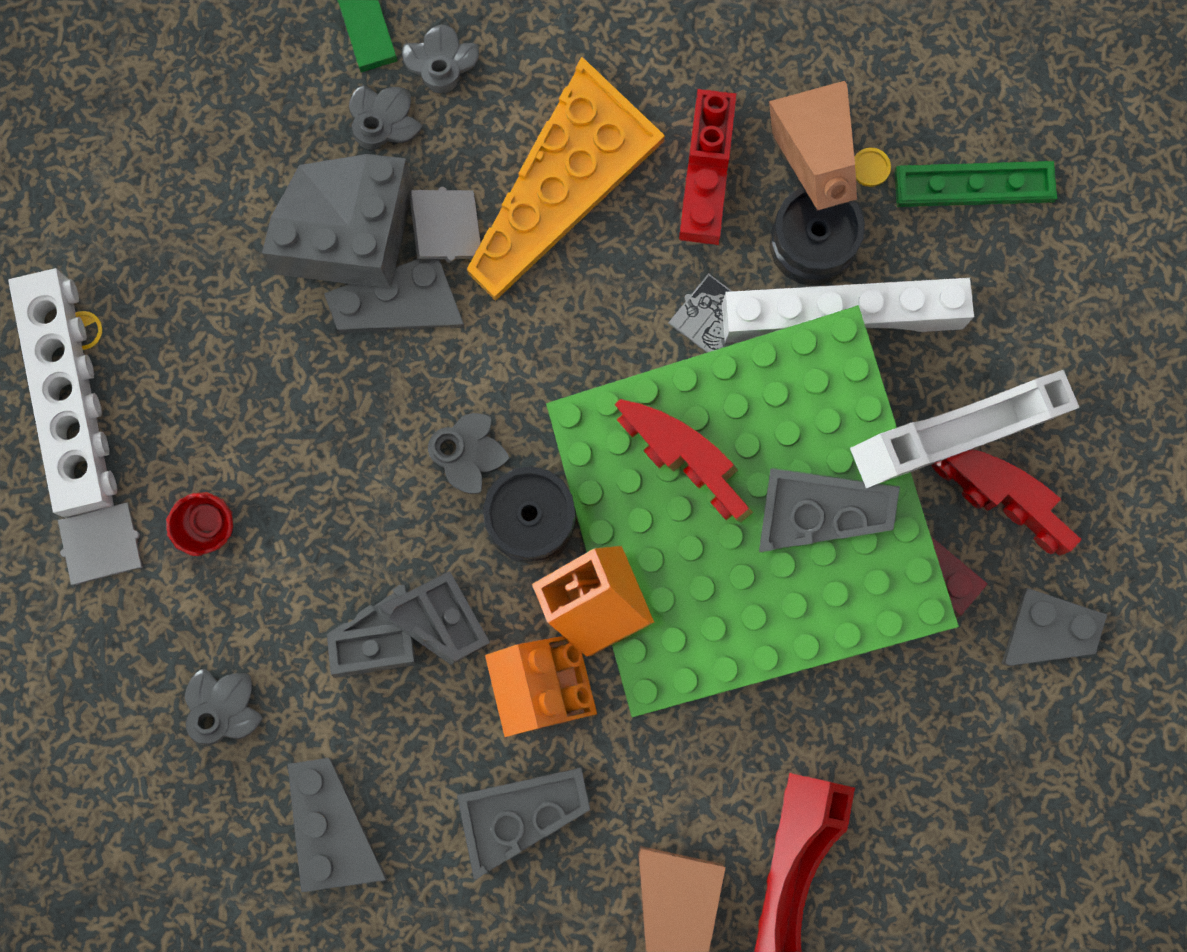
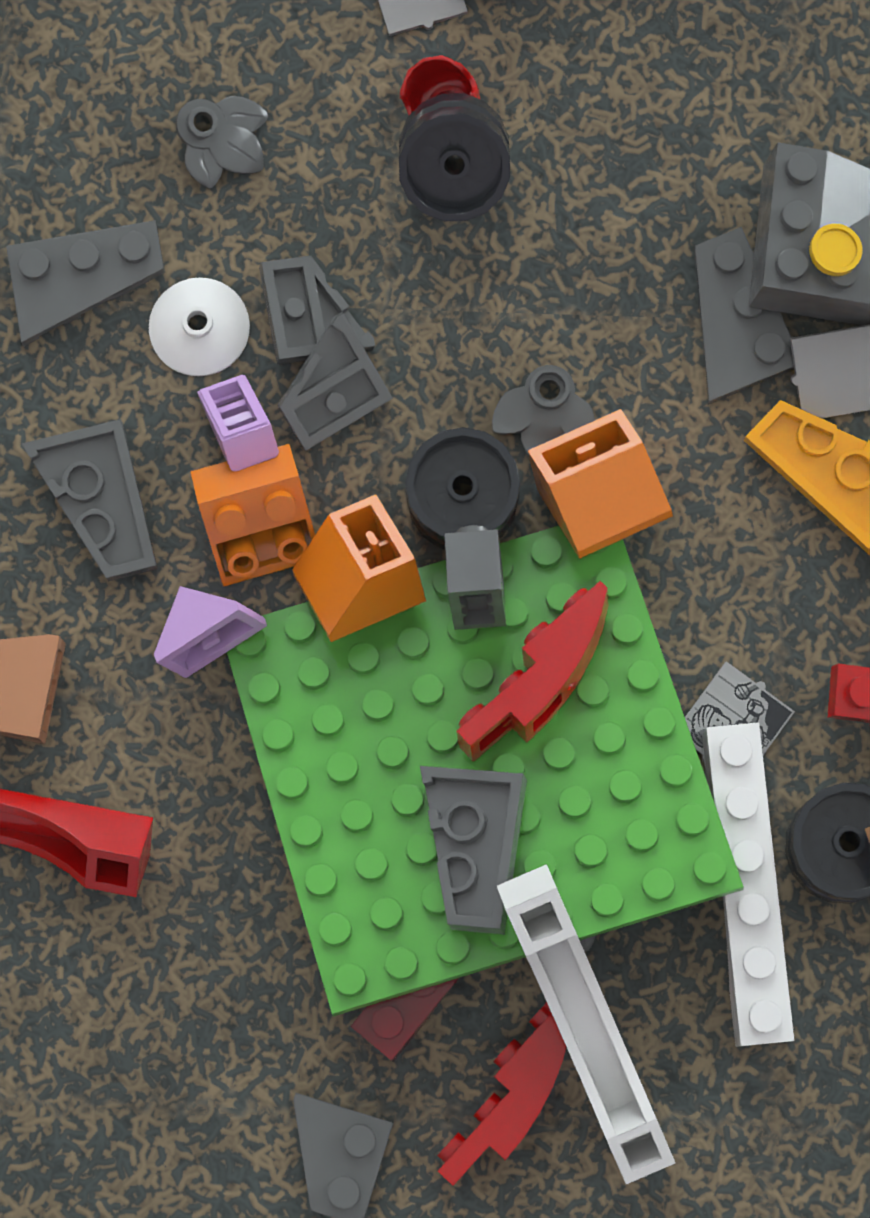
camera: 90 degrees right, 0 degrees up
none -> white dish [149,278,250,376]
none -> lavender slope [154,586,267,678]
none -> lavender slope [197,375,279,471]
none -> black wheel [399,93,510,222]
none -> dark grey brick [445,525,506,630]
none -> orange slope [528,409,673,559]
none -> yellow piece [809,224,862,276]

